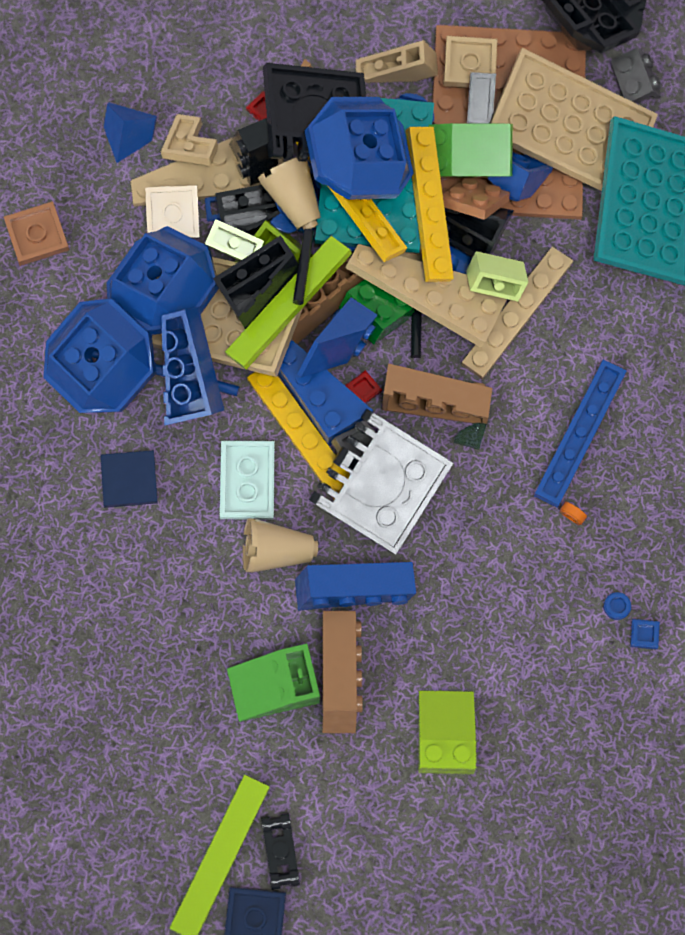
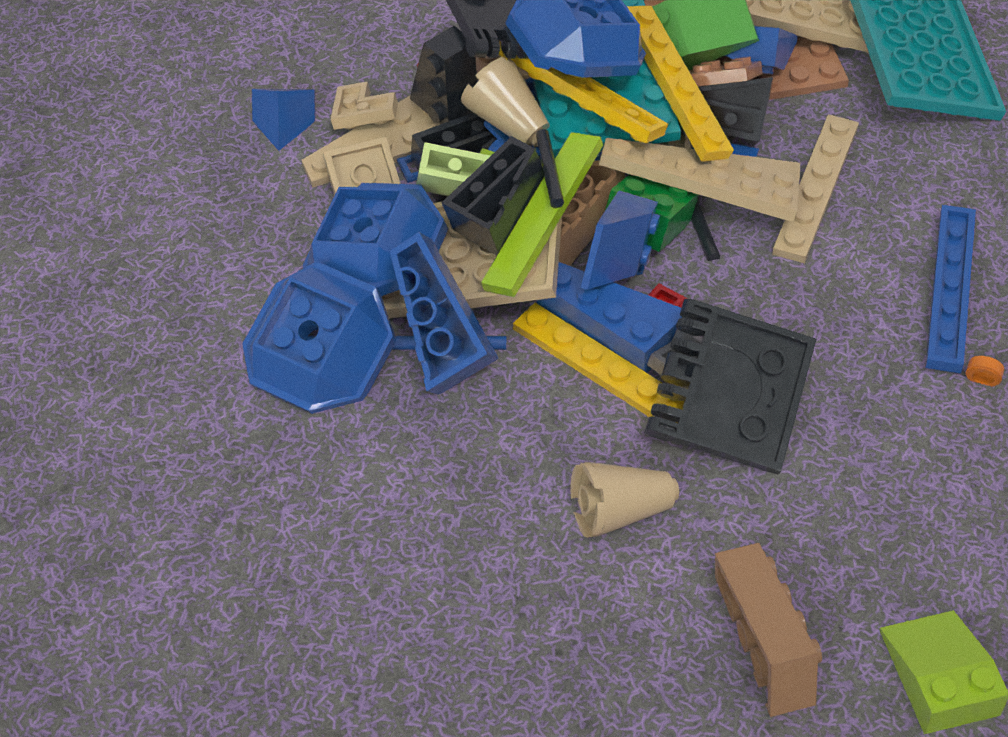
camera: 10 degrees left, 20 degrees down
nougat plate [4,201,69,266] -> none
dark blue tile [100,450,158,508] -> none
light aqua tile [220,441,275,520] -> none
bright green slope [227,644,320,722] -> none
blue wedge [295,562,416,611] -> none
medium nougat wedge [382,363,492,425] -> none
clear green tile [454,423,487,450] -> none
yellowish green brick [466,251,528,301] -> none

